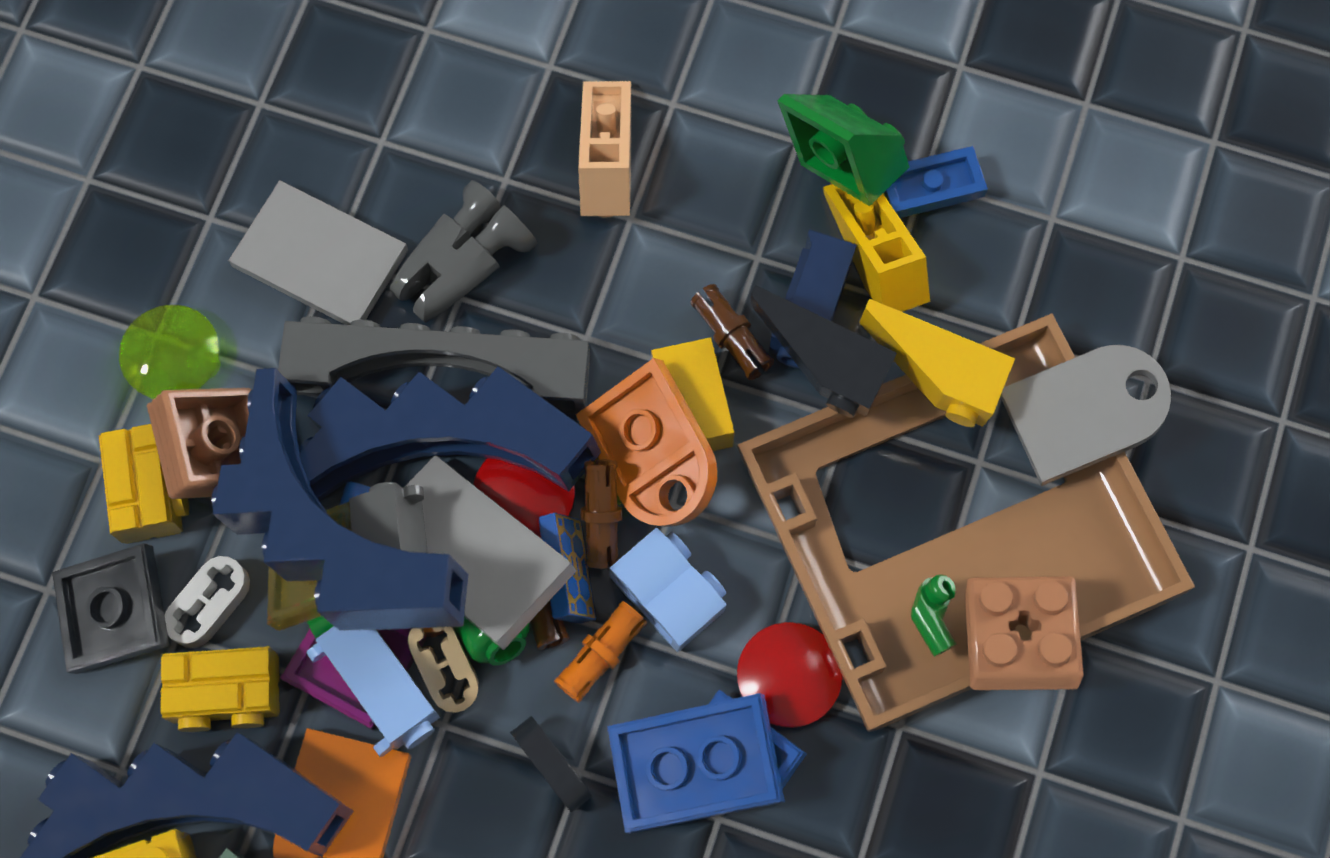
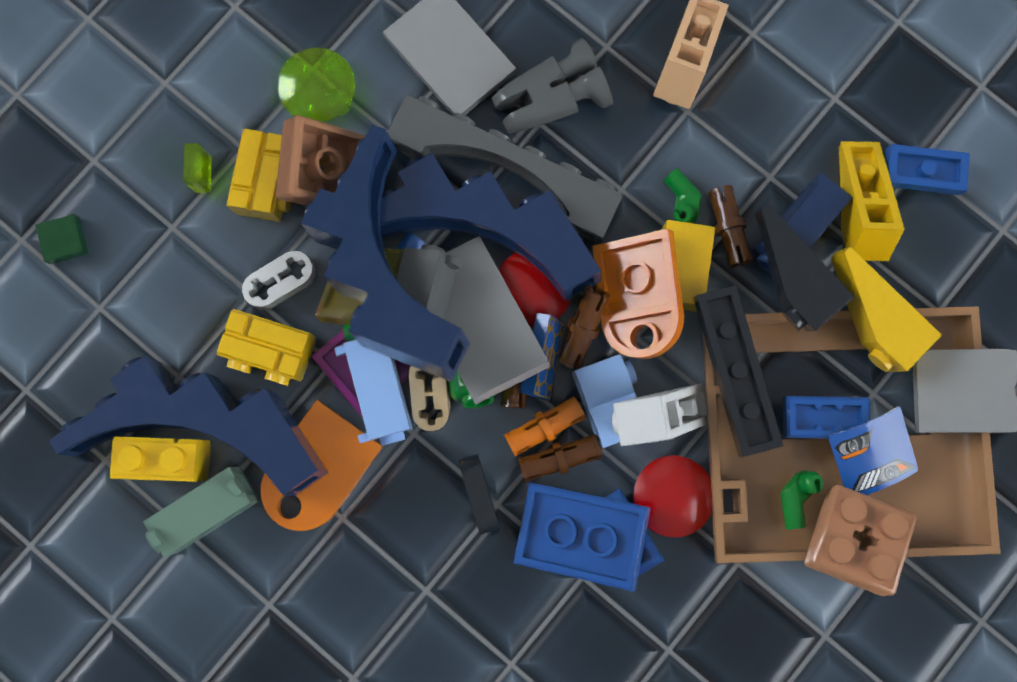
camera: 20 degrees right, 10 degrees up
black tile [52,543,169,674] -> none
green slope [777,94,910,206] -> none
none -> clear neon green tile [183,143,212,193]
none -> reddish brown pin [518,434,603,483]
none -> white slope [612,383,707,446]
none -> green arm [663,168,701,224]
none -> black plate [693,285,783,457]
none -> blue plate [783,396,870,439]
none -> sticker [829,407,918,495]

